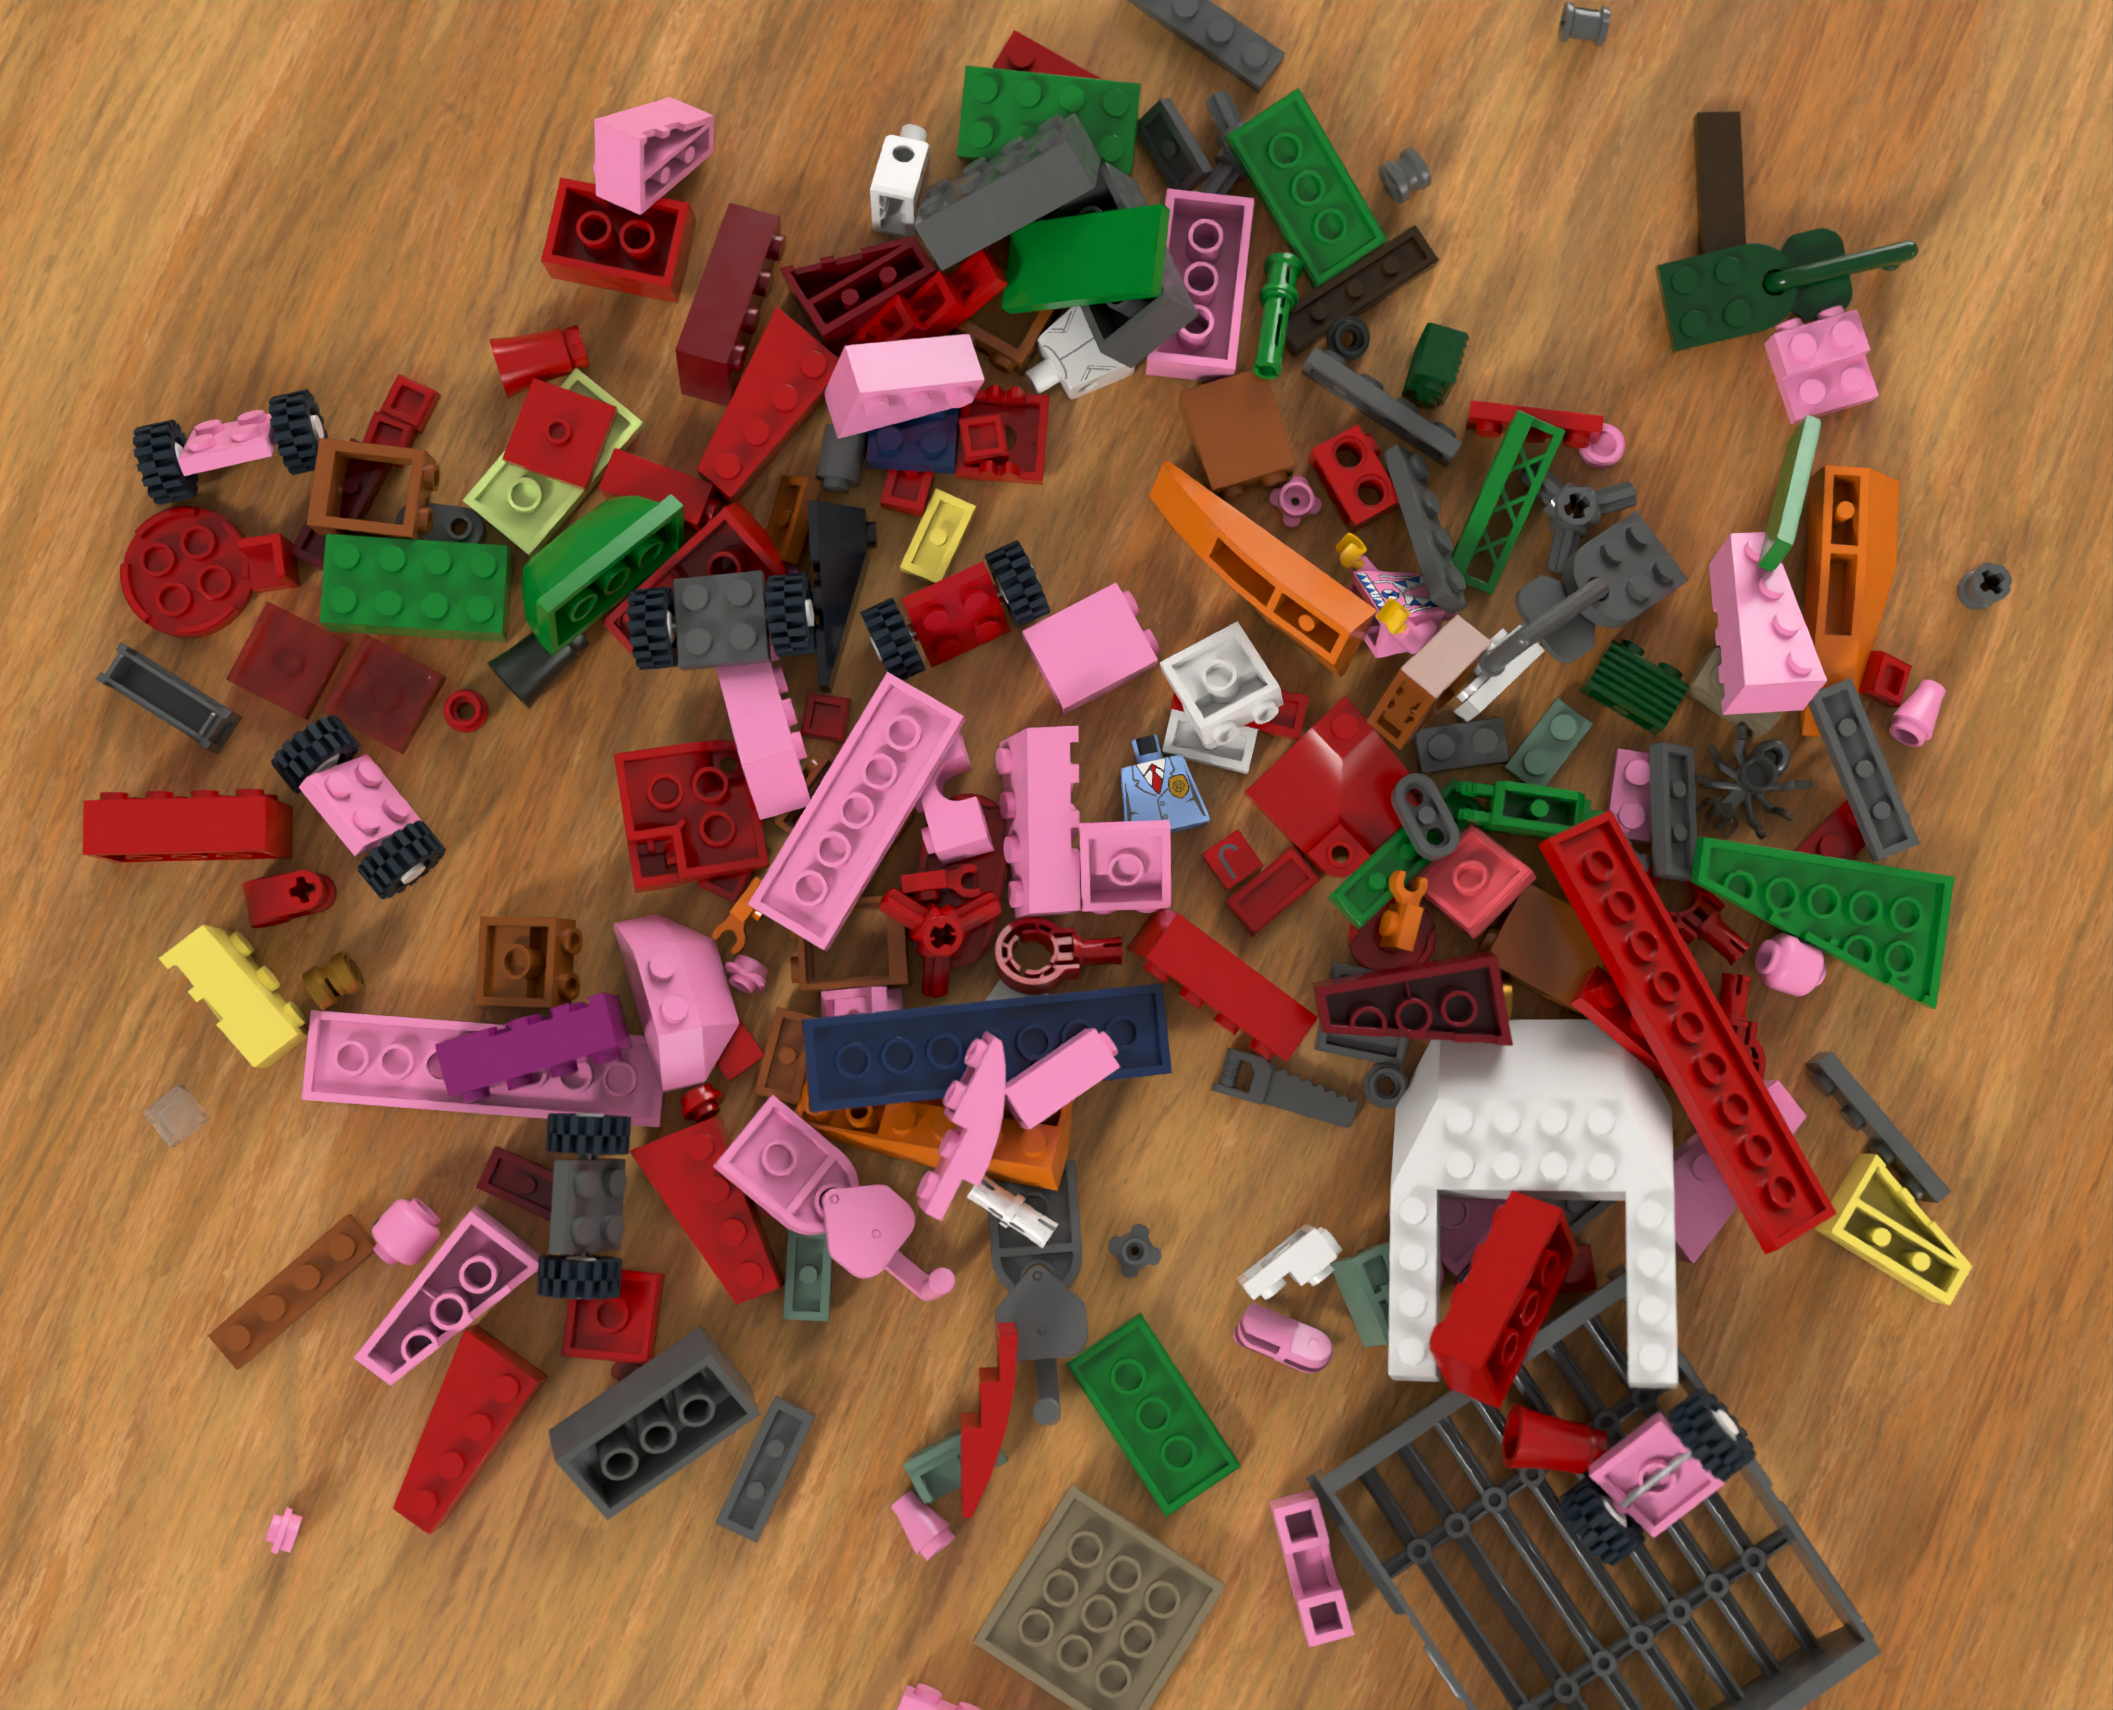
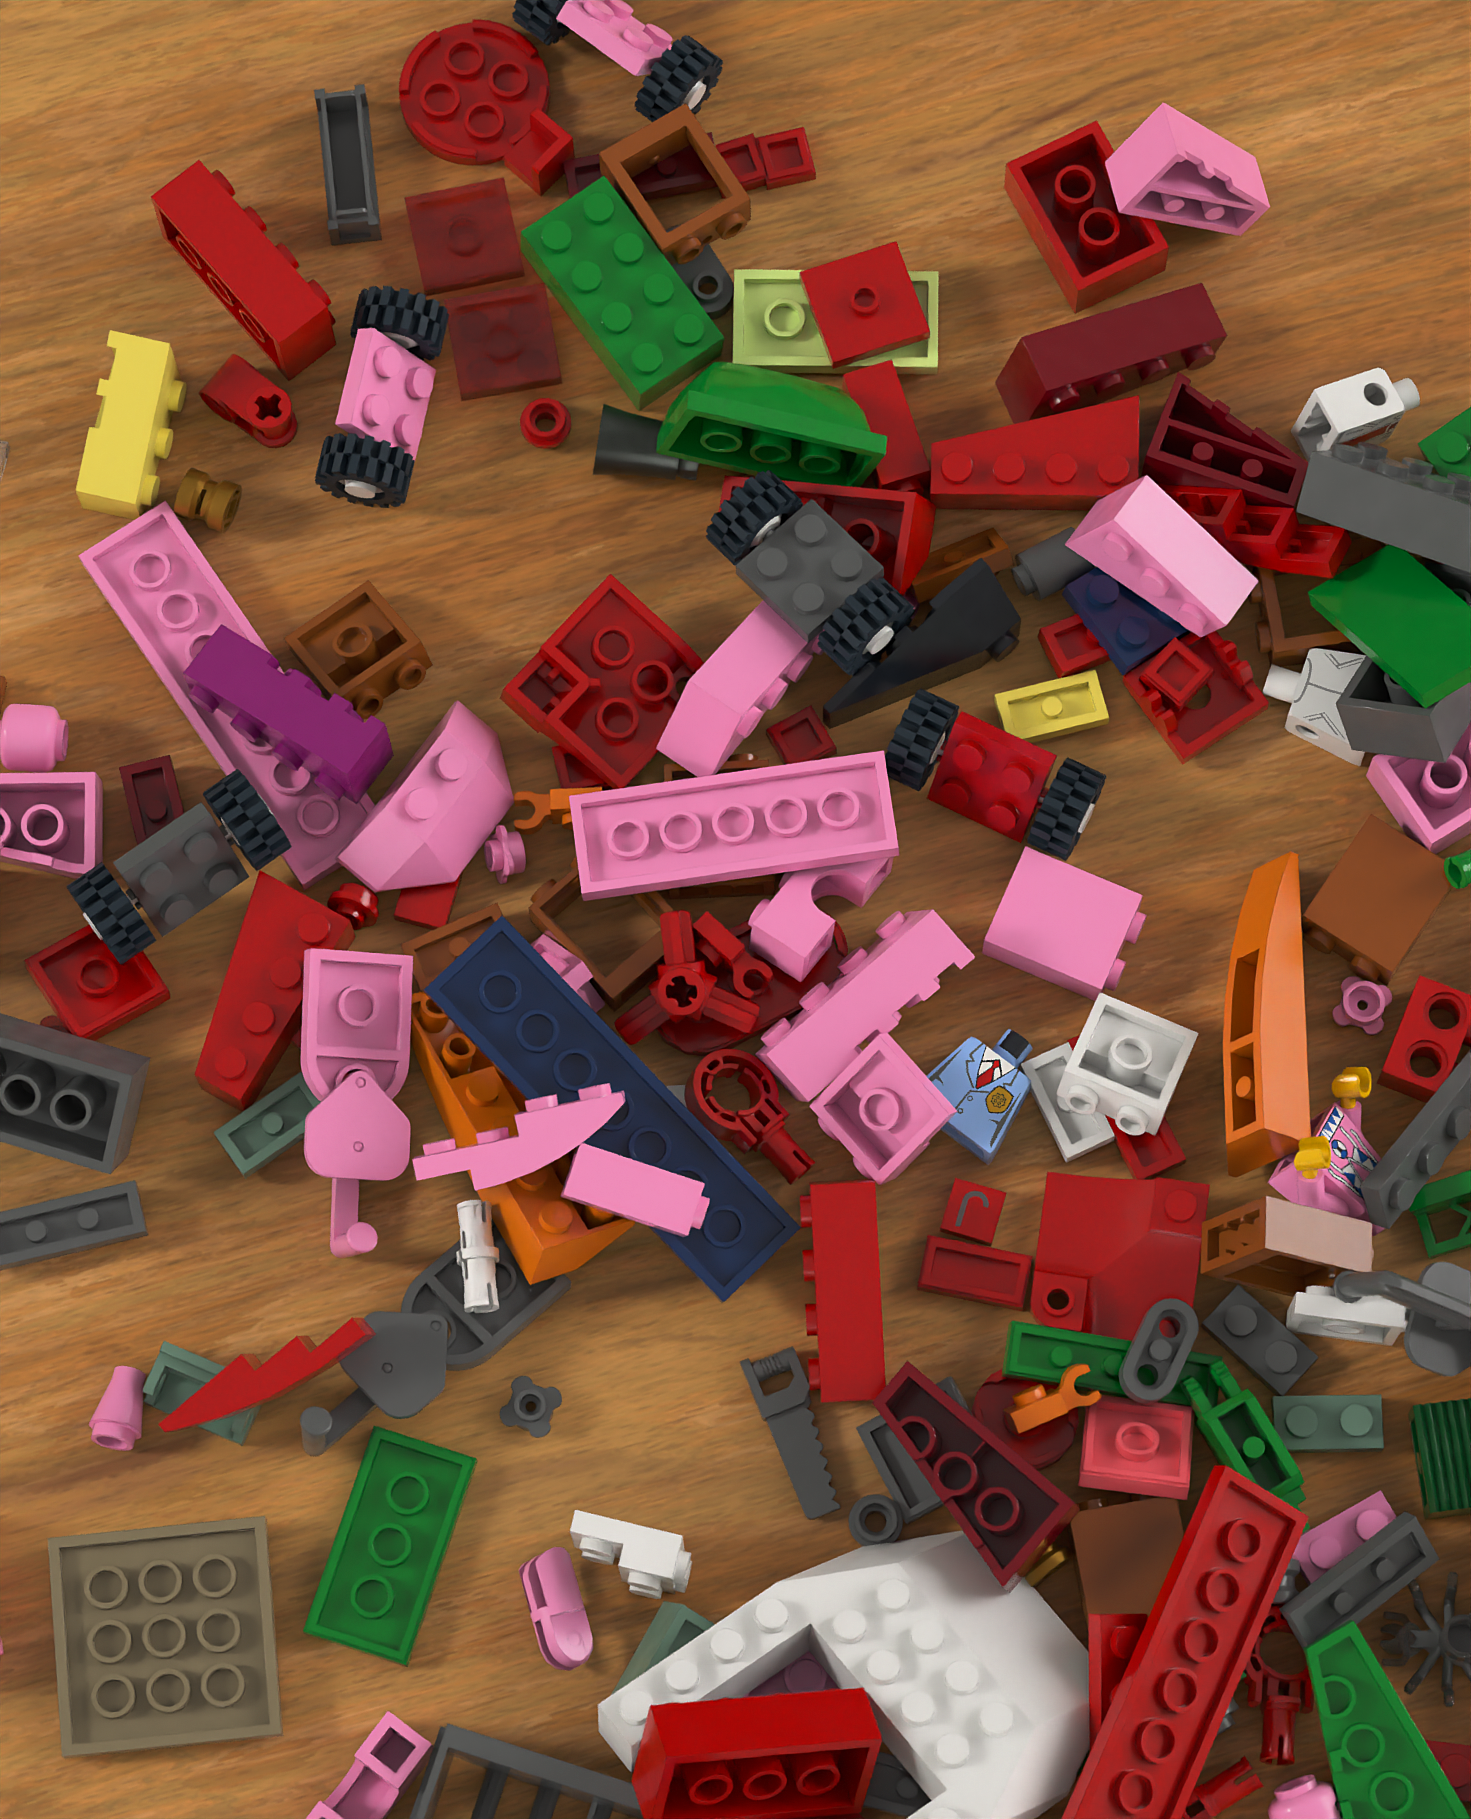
camera: 55 degrees right, 10 degrees down
red plant [489,325,590,399] -> none

